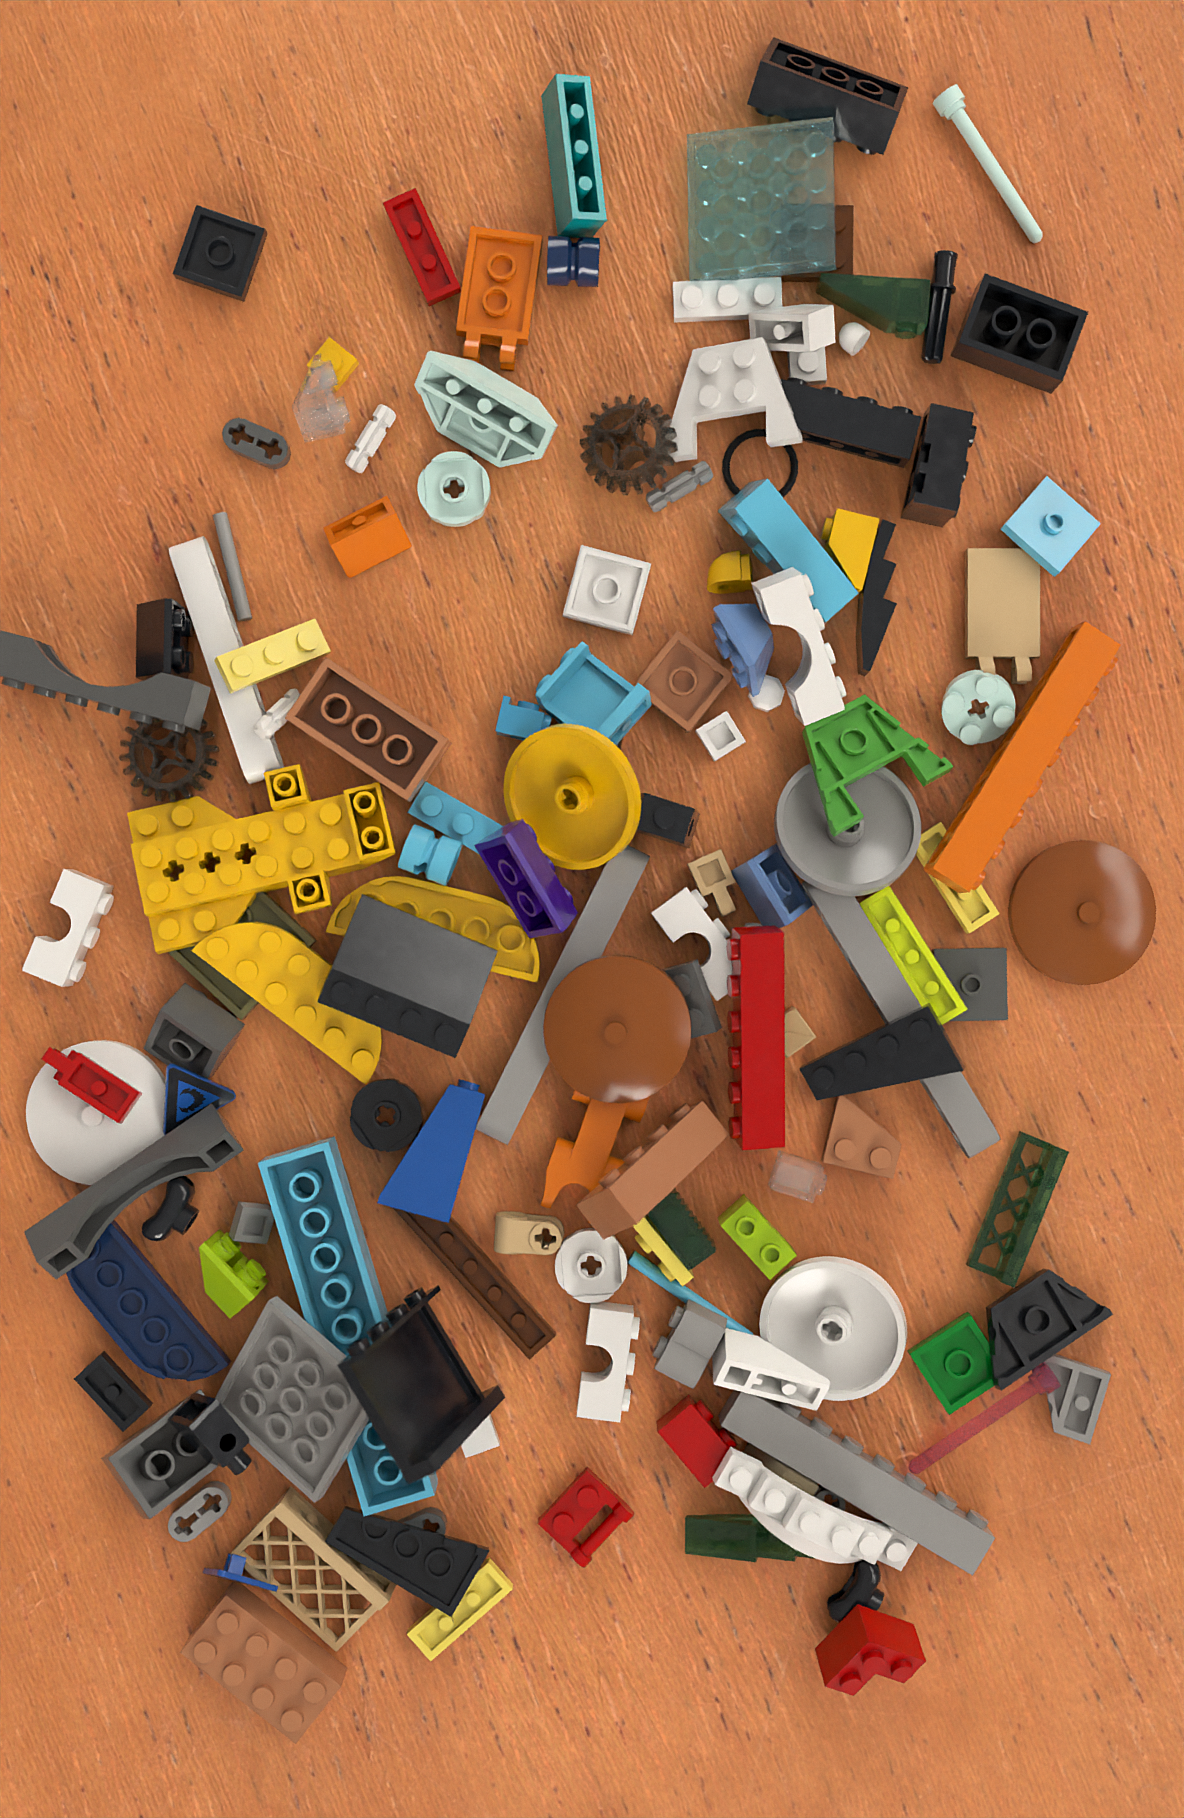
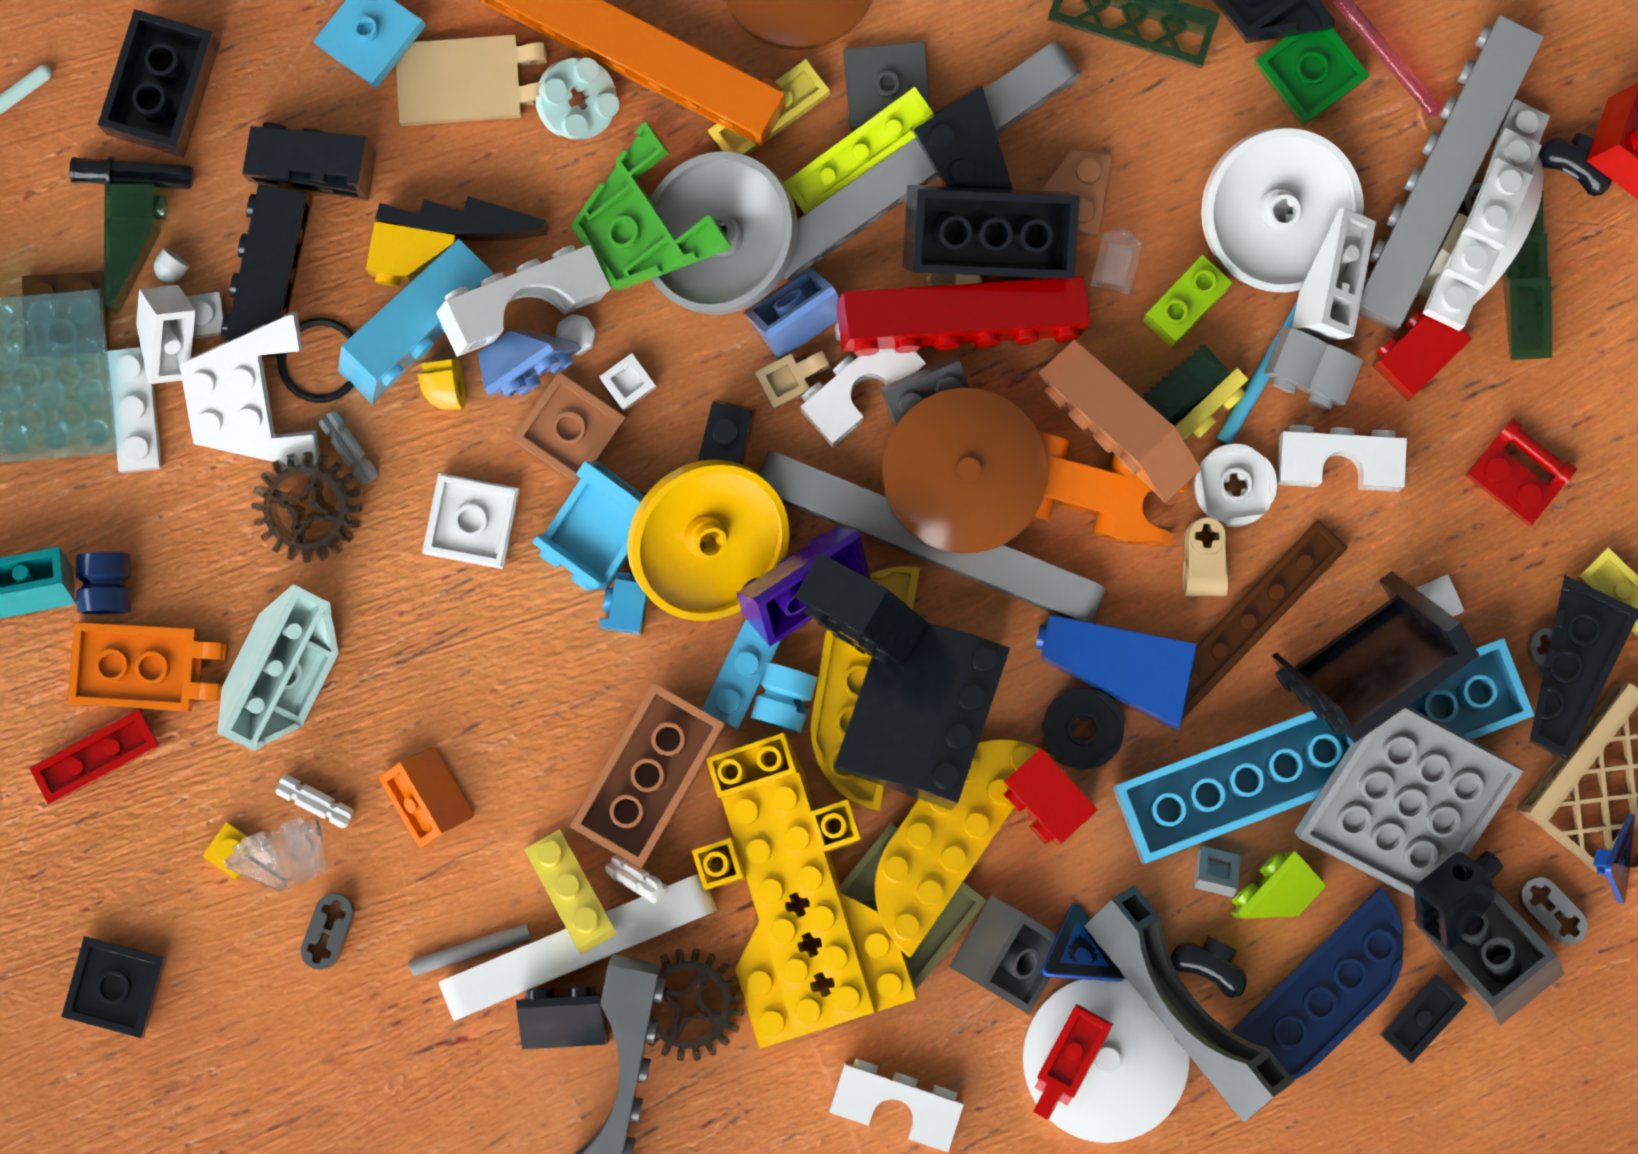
camera: 90 degrees left, 5 degrees down
light aqua plate [417,451,491,527] -> none
none -> black brick [794,553,928,665]
none -> black brick [902,185,1080,279]
none -> red brick [1003,748,1098,845]

